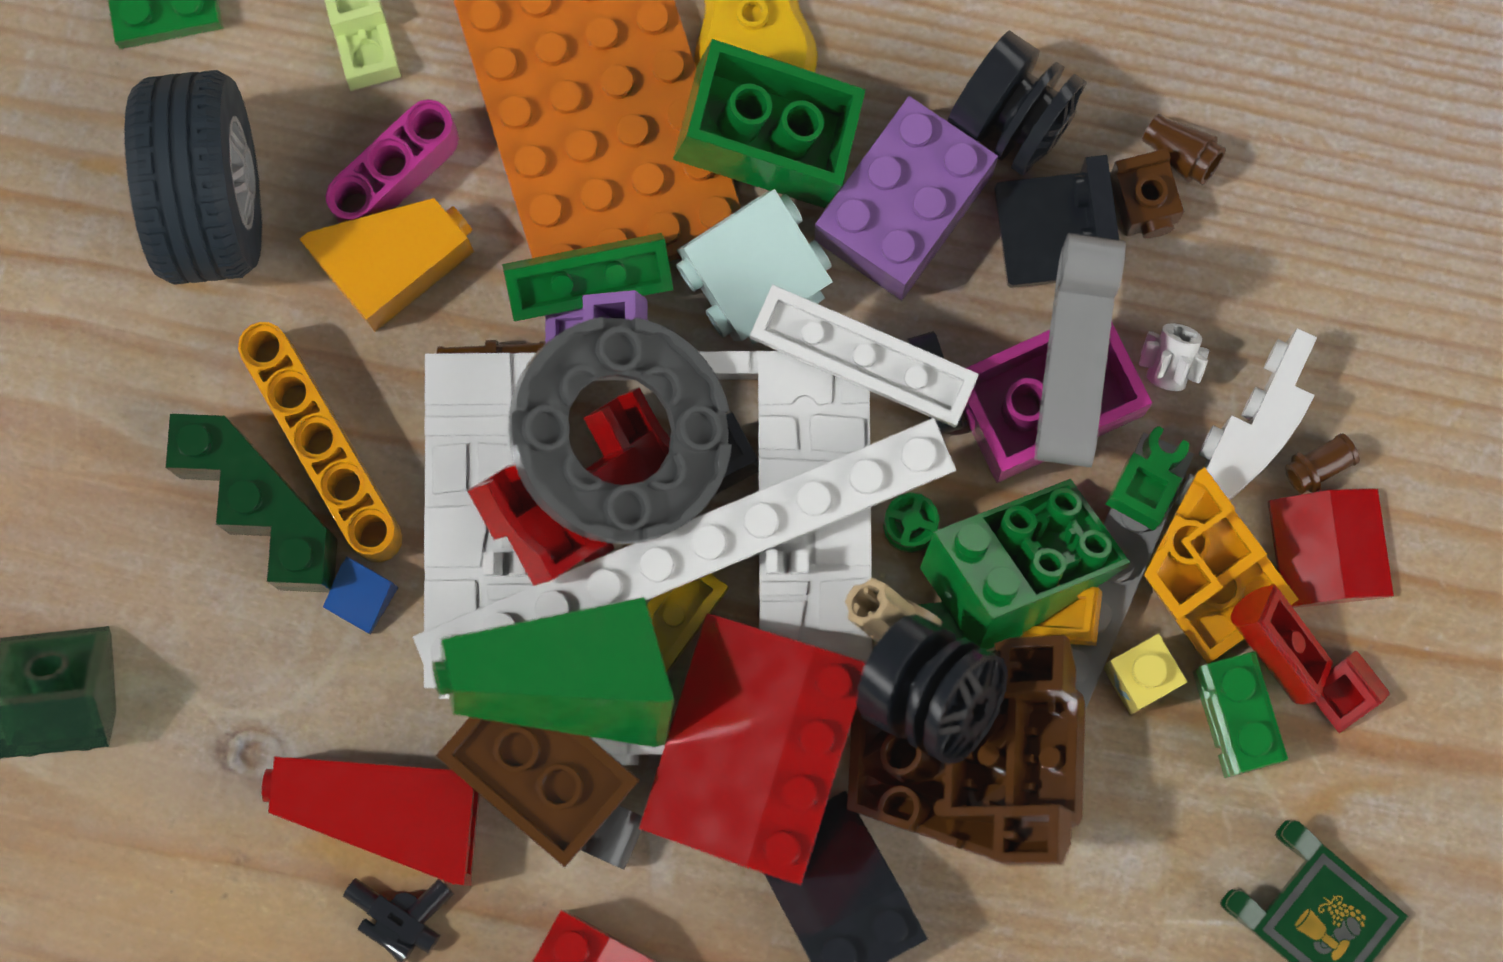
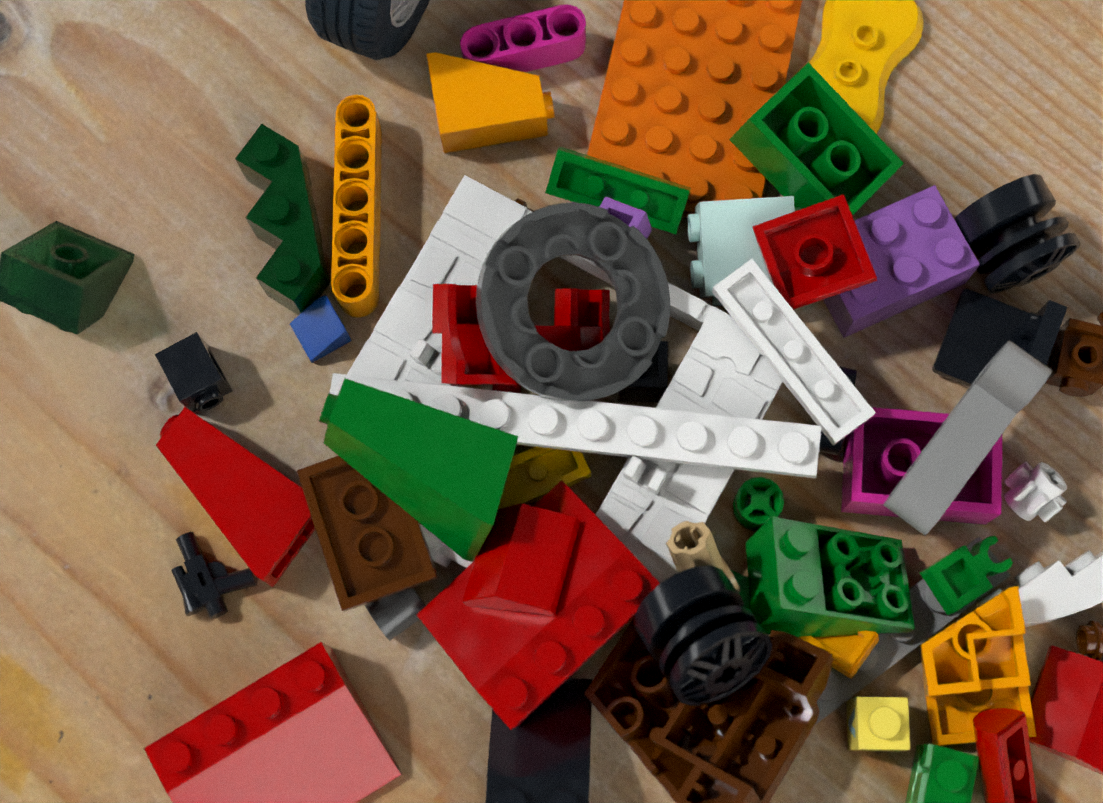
camera: 30 degrees right, 5 degrees down
none -> black brick [155,332,233,412]
none -> red slope [462,503,580,615]
none -> red slope [752,194,877,310]

